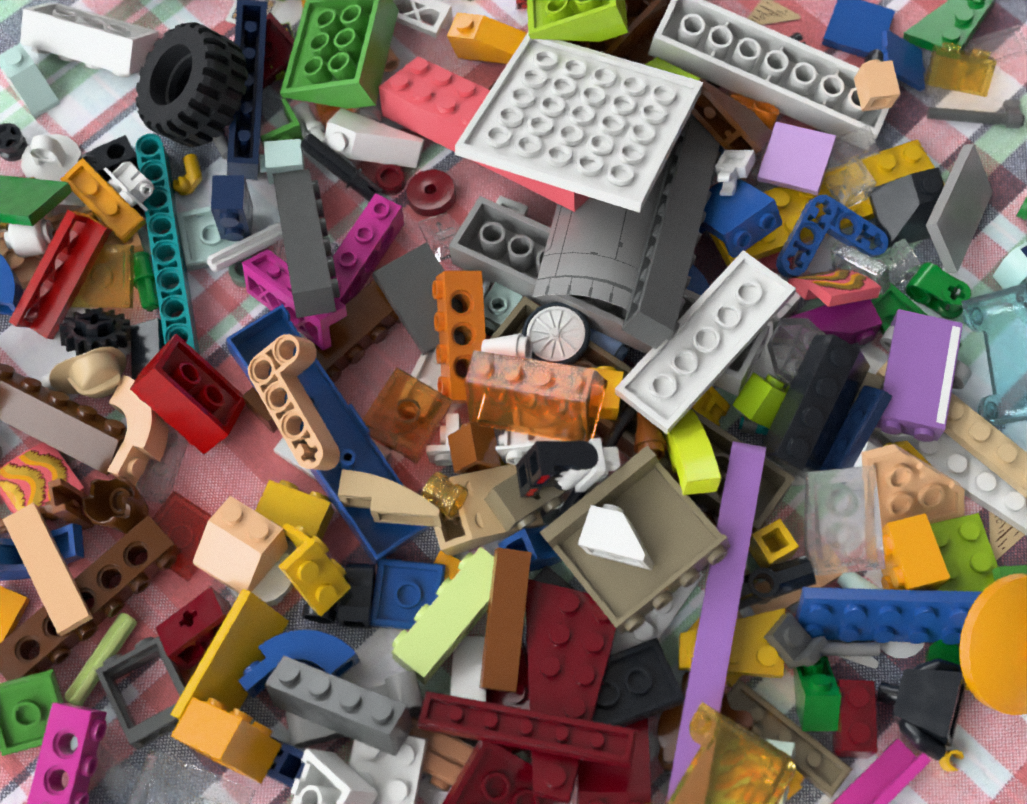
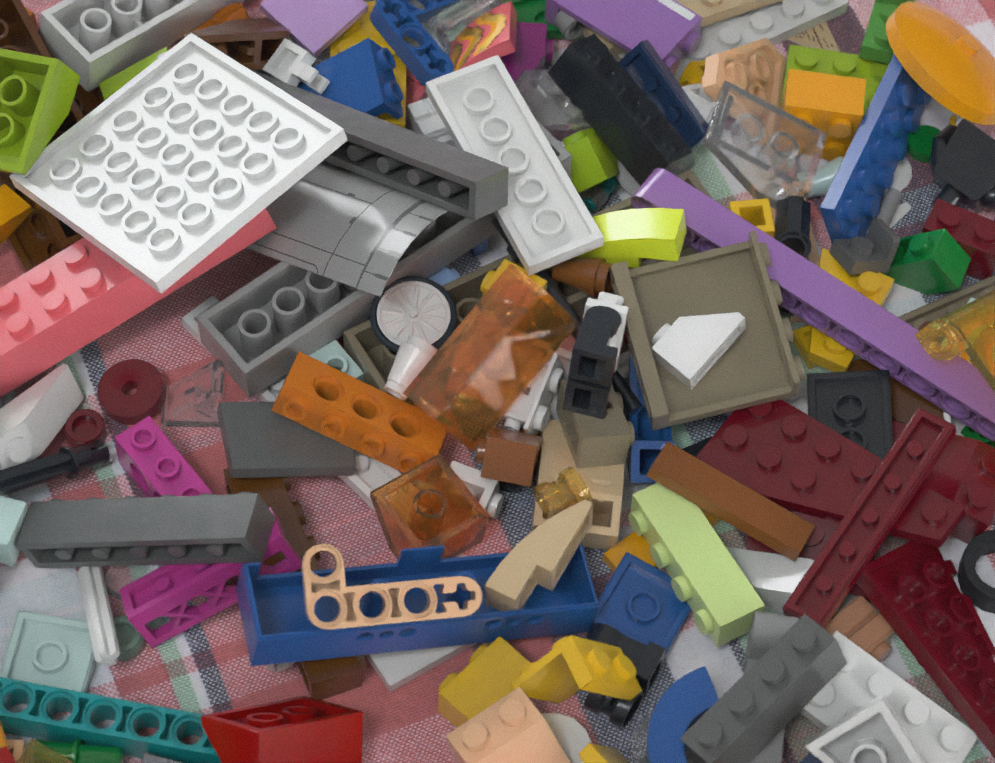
camera: 70 degrees left, 10 degrees down
dark blue brick [211,175,253,241] -> none

